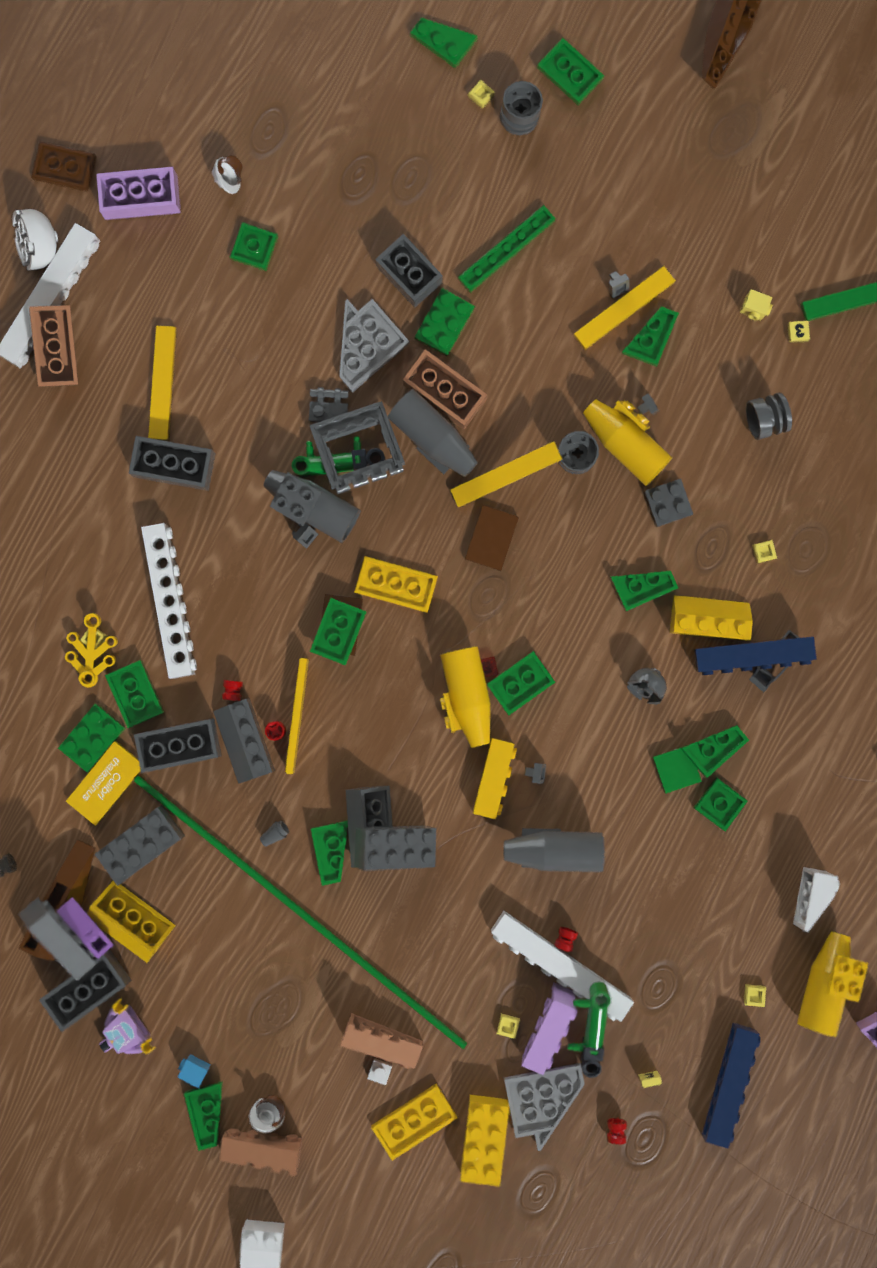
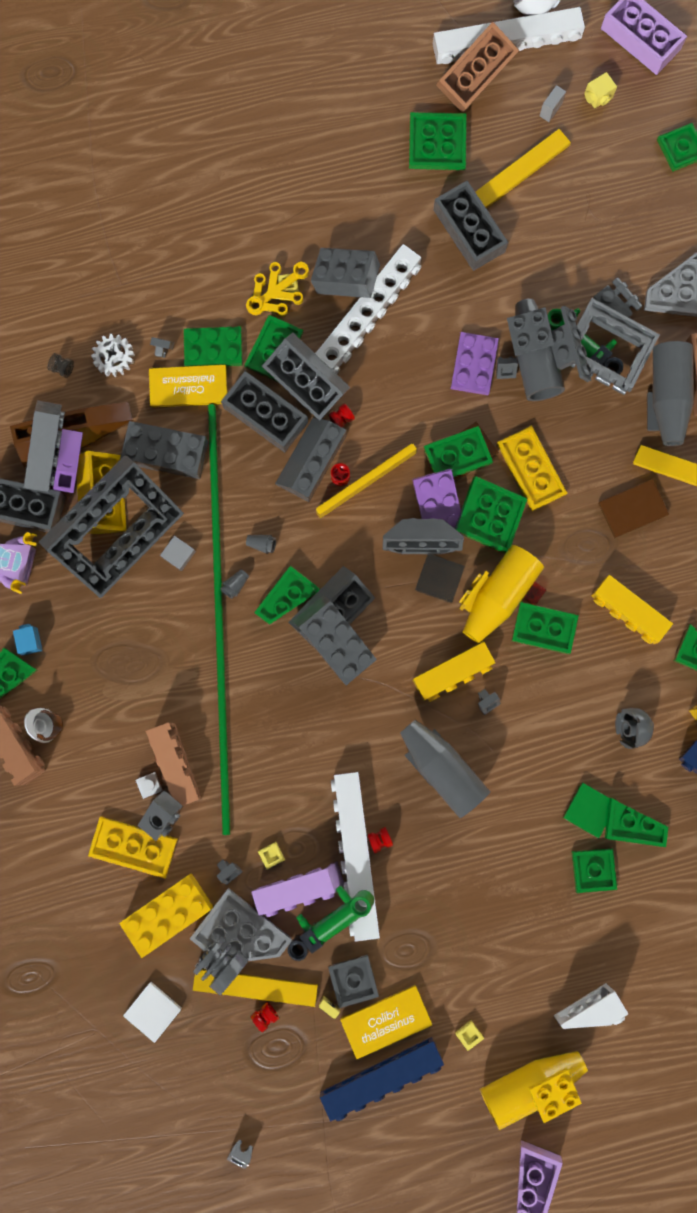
camera: 55 degrees right, 5 degrees down
none -> dark grey brick [39,455,184,598]
none -> white gear [91,334,135,377]
none -> white tile [123,982,182,1043]
none -> dark grey brick [138,791,183,841]
none -> dark grey tile [150,337,175,358]
none -> light grey piece [160,536,196,571]
none -> dark grey wheel [193,937,248,996]
none -> yellow tile [193,969,318,1007]
none -> dark grey tile [217,859,243,885]
none -> dark grey cone [221,569,249,599]
none -> dark grey tile [226,1140,253,1169]
none -> dark grey brick [262,333,350,421]
none -> dark grey brick [311,248,380,298]
none -> dark grey plate [328,954,379,1008]
none -> yellow tile [340,985,432,1059]
none -> dark grey wedge [382,518,464,554]
none -> green plate [409,112,467,170]
none -> medium lavender plate [412,469,461,529]
none -> clear smoke tile [415,553,465,604]
none -> medium lavender plate [451,332,499,395]
none -> green plate [455,476,527,554]
none -> light grey piece [540,85,566,122]
none -> dark grey bracket [551,306,592,382]
none -> light yellow brick [584,72,617,108]
none -> yellow brick [591,575,673,644]

